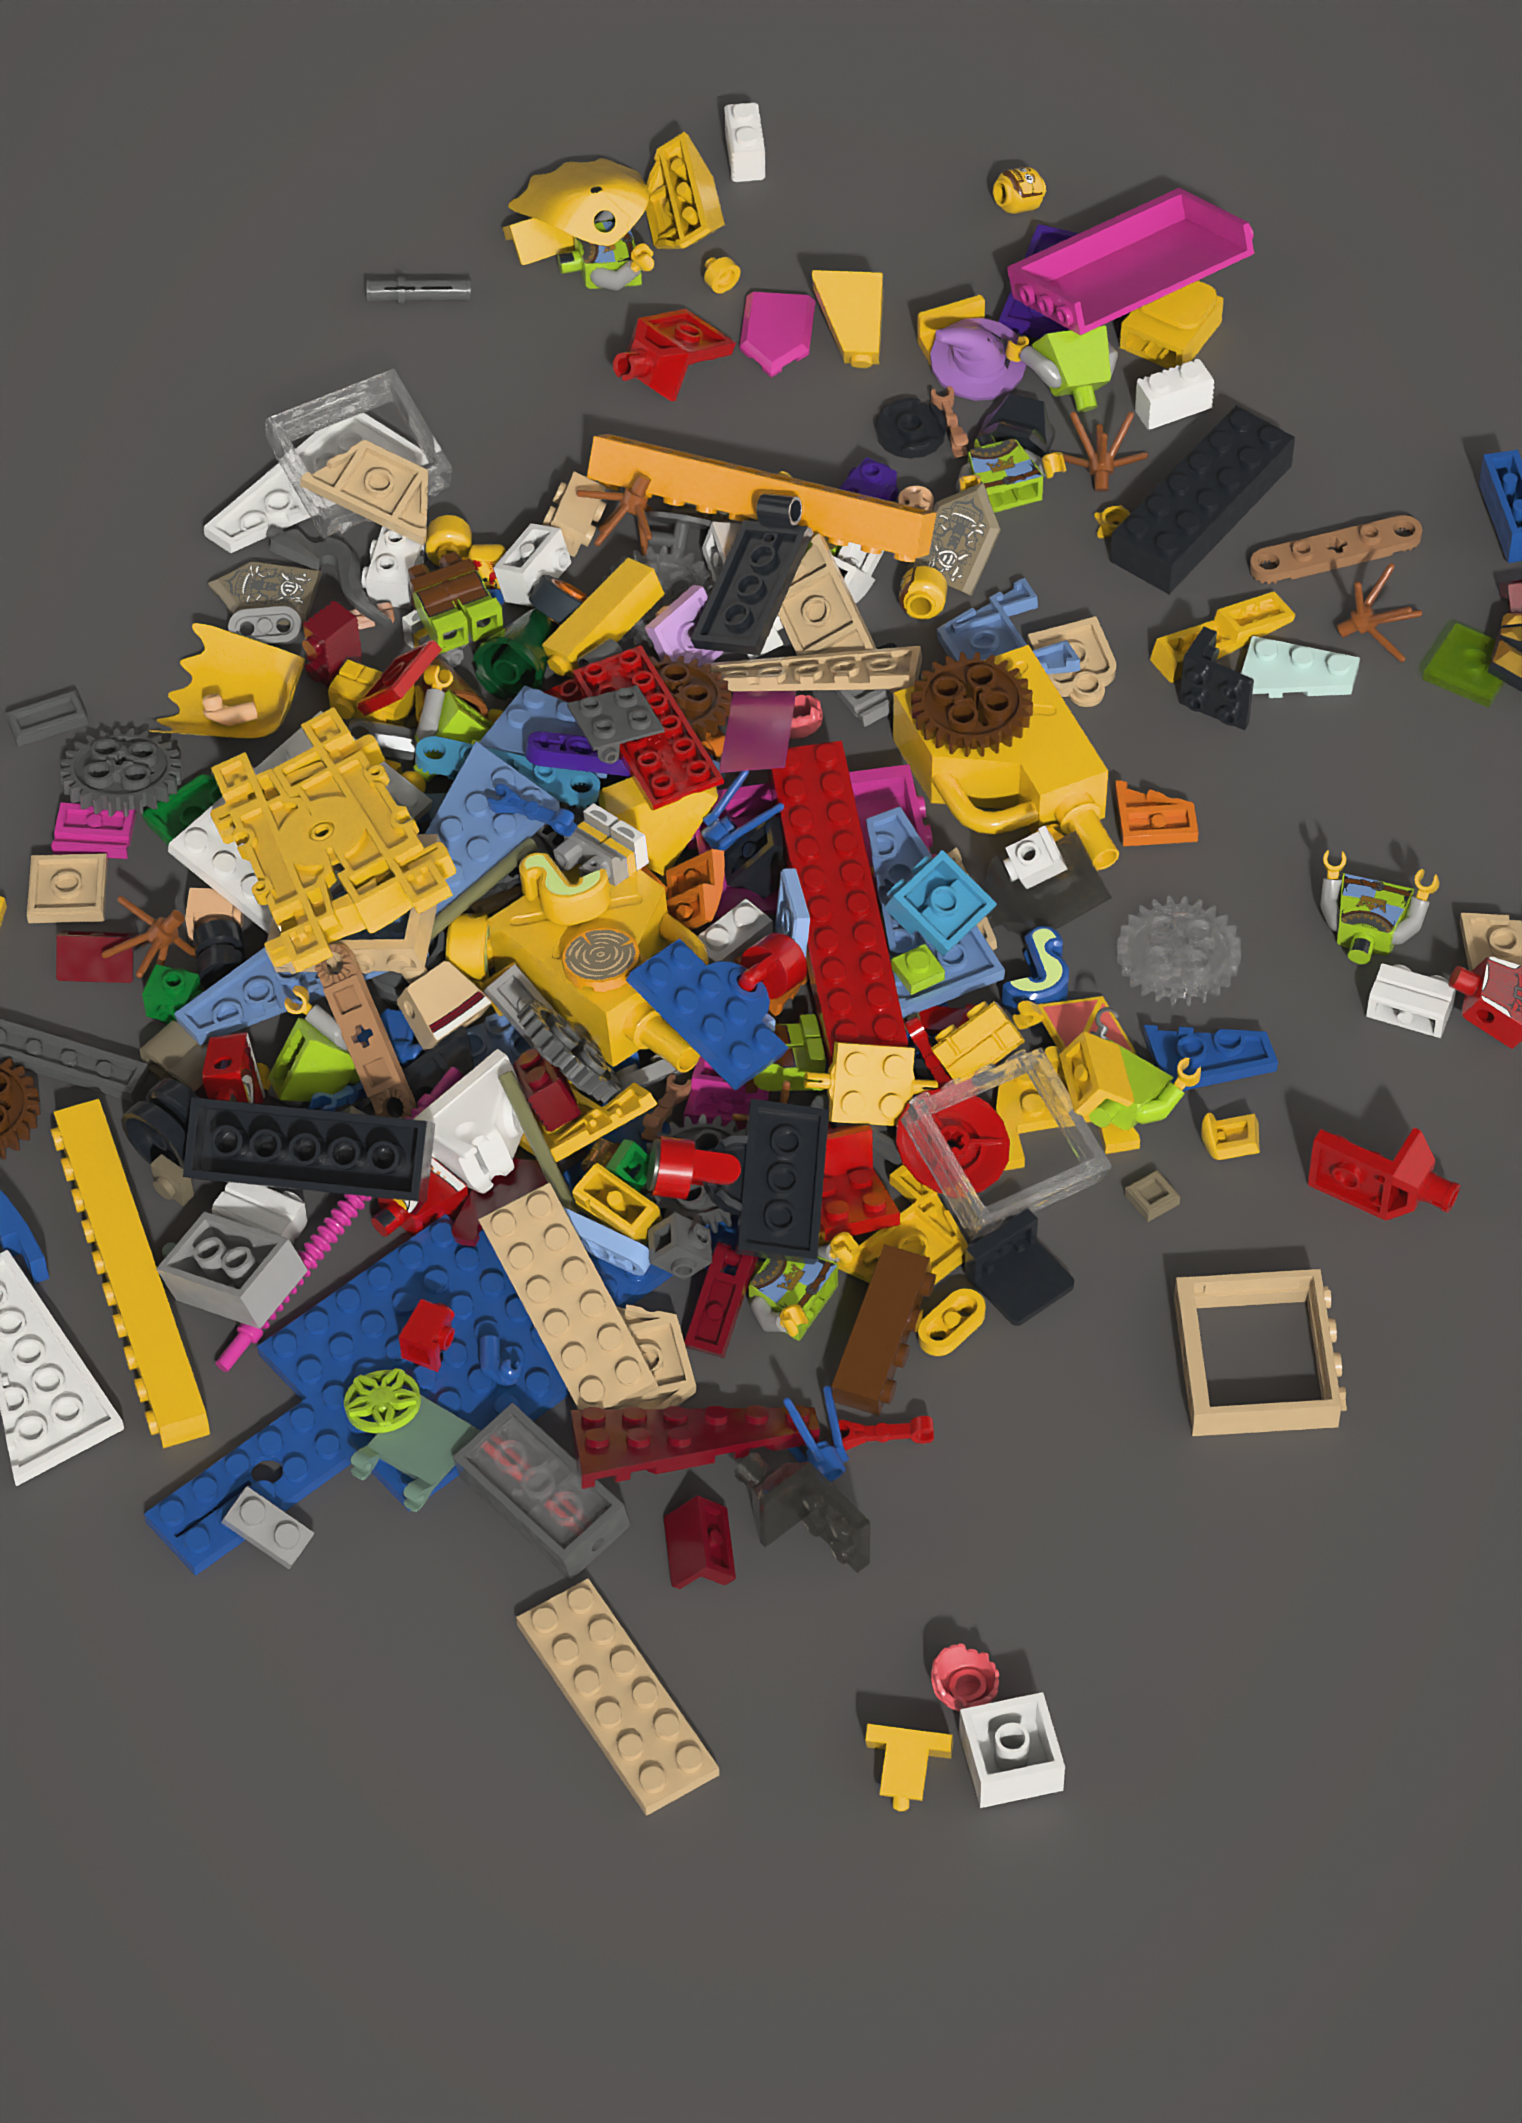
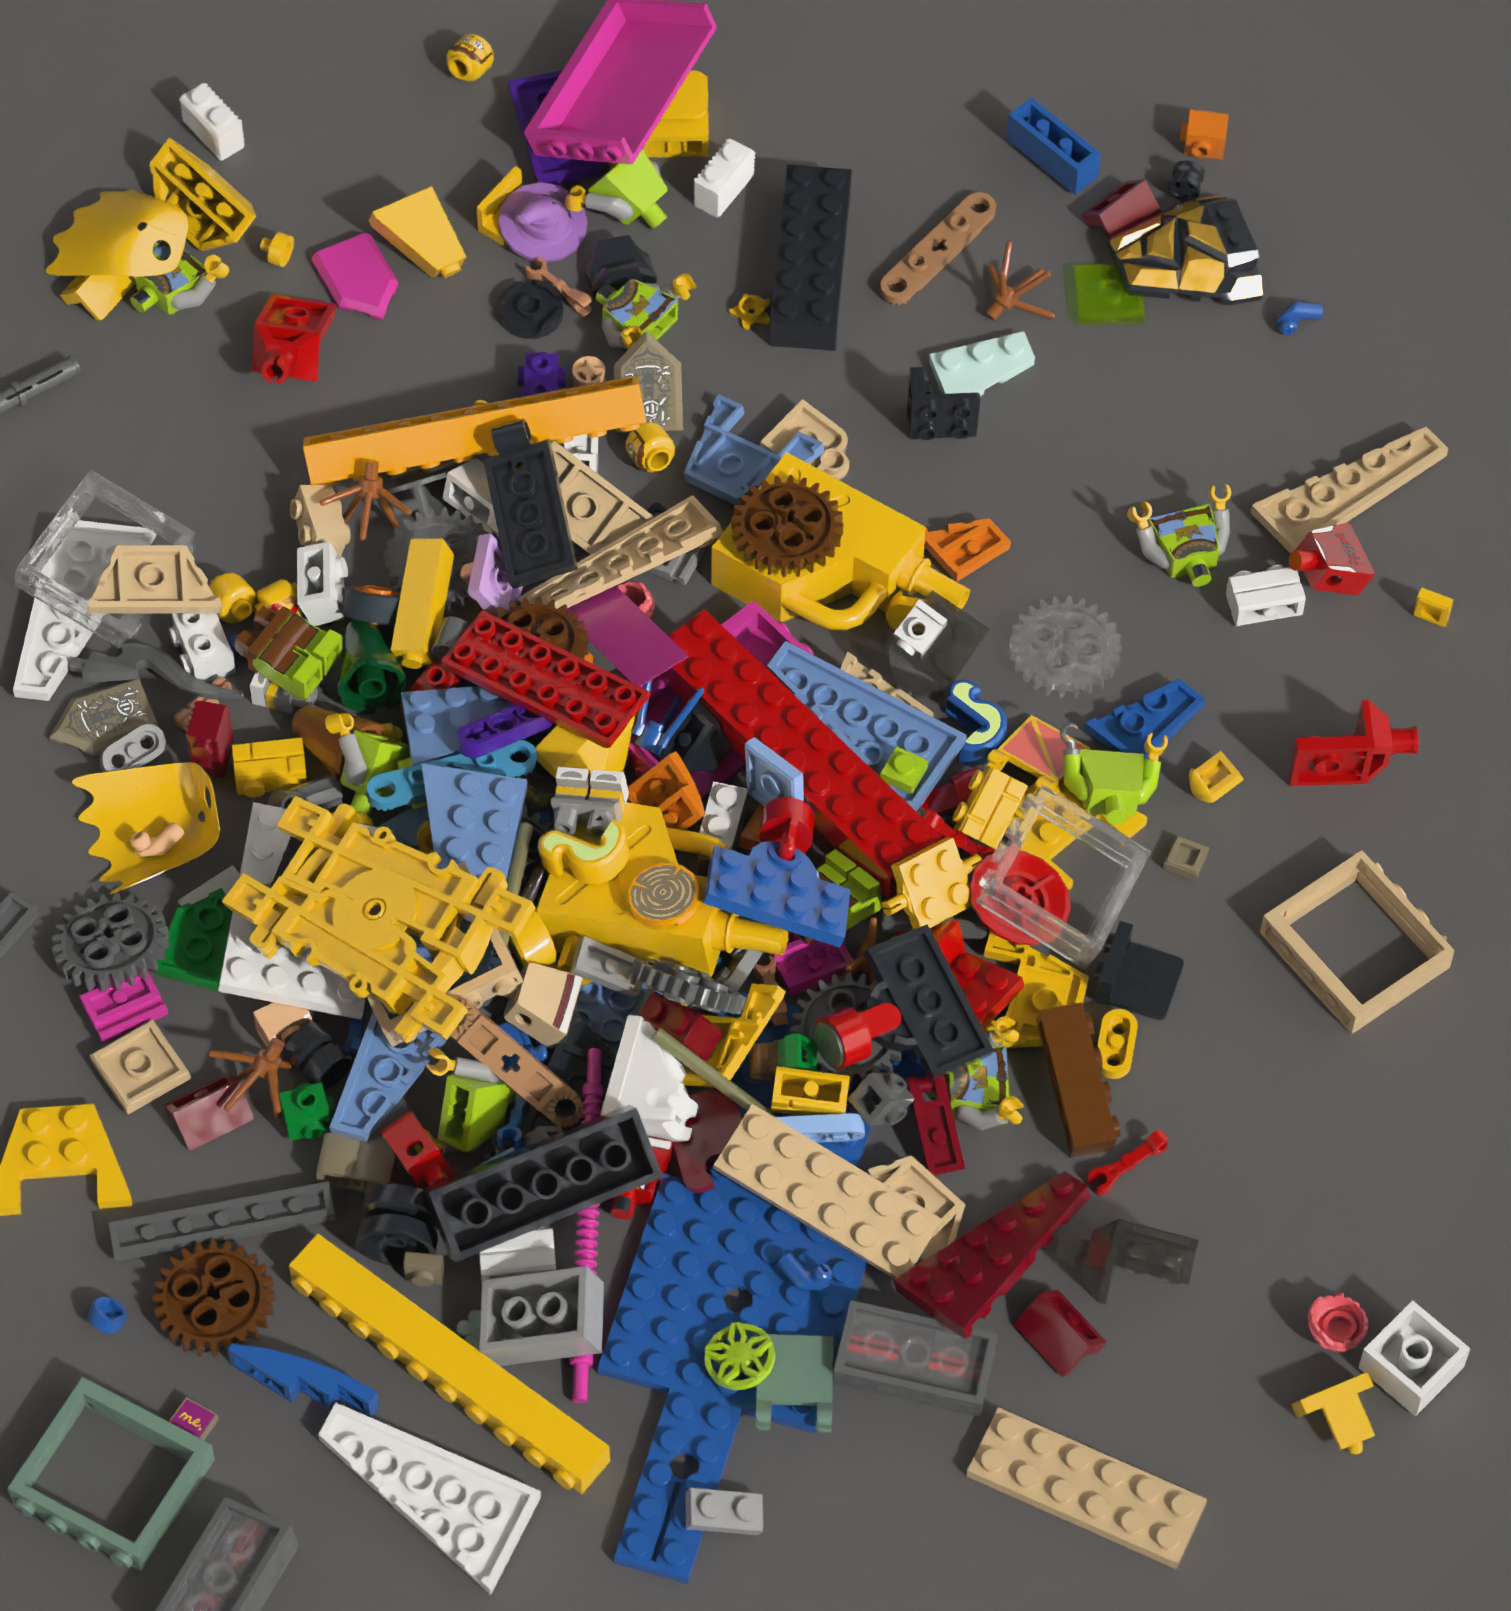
camera: 35 degrees left, 5 degrees up
red tile [357,640,442,716] -> none
red brick [399,1299,455,1372] -> none
blue piece [487,784,577,837] -> none
dark grey hinge [567,685,665,764] -> none
blue plant [783,1386,849,1485] -> none
dark azure plate [884,850,997,957] -> none
yellow panel [1059,1031,1135,1117] -> none
dark orange plant [1063,411,1148,492] -> none
yellow slope [1150,591,1296,683] -> none

